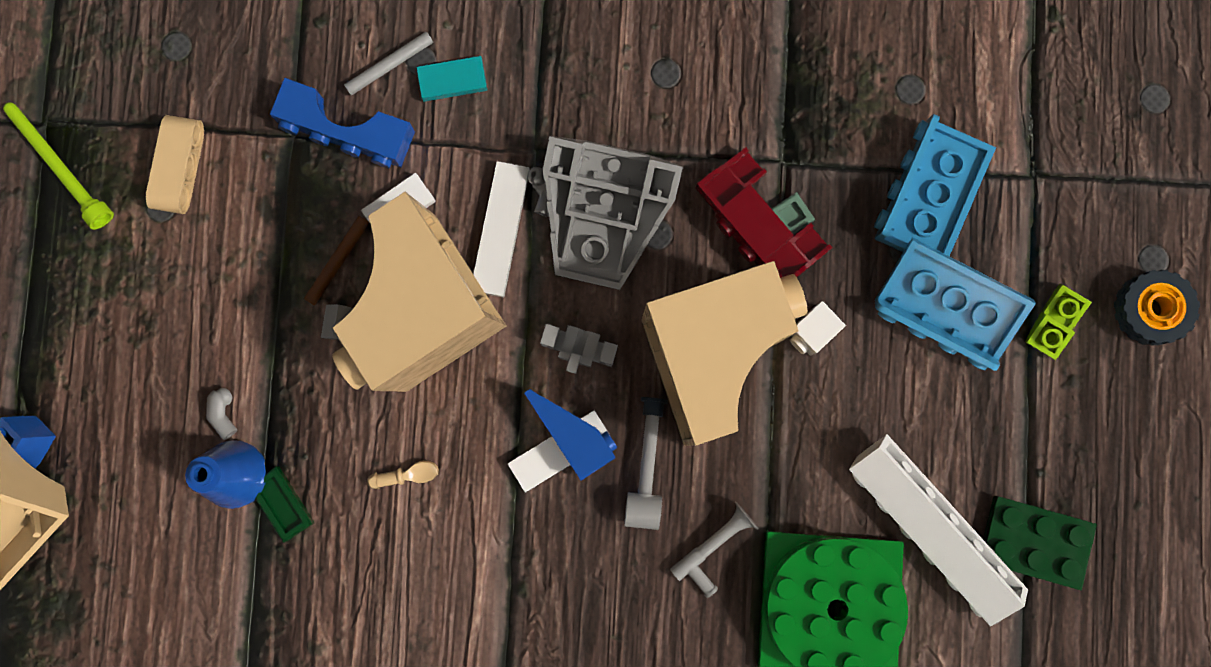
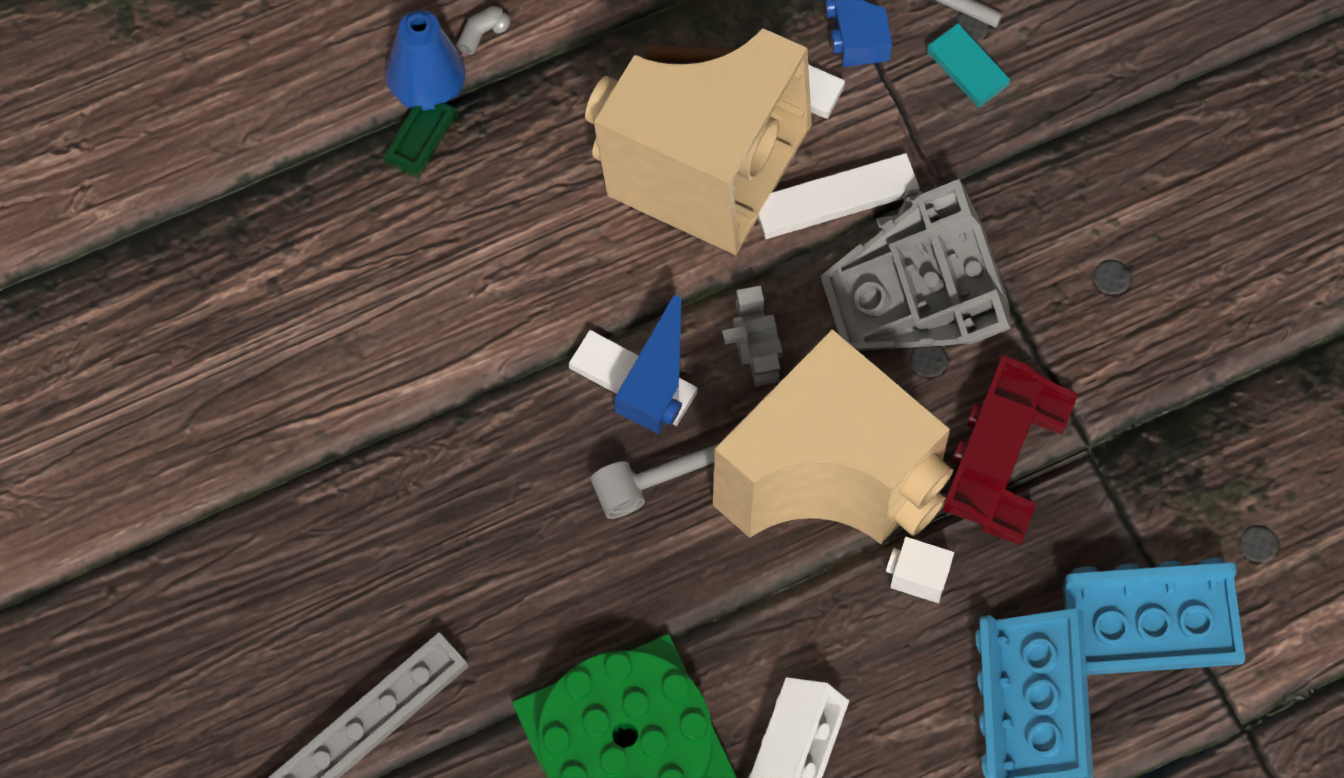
camera: 65 degrees right, 15 degrees down
tan piece [367,460,439,489] -> none
light grey piece [670,501,758,598] -> none
sand green tile [772,192,815,235] -> none

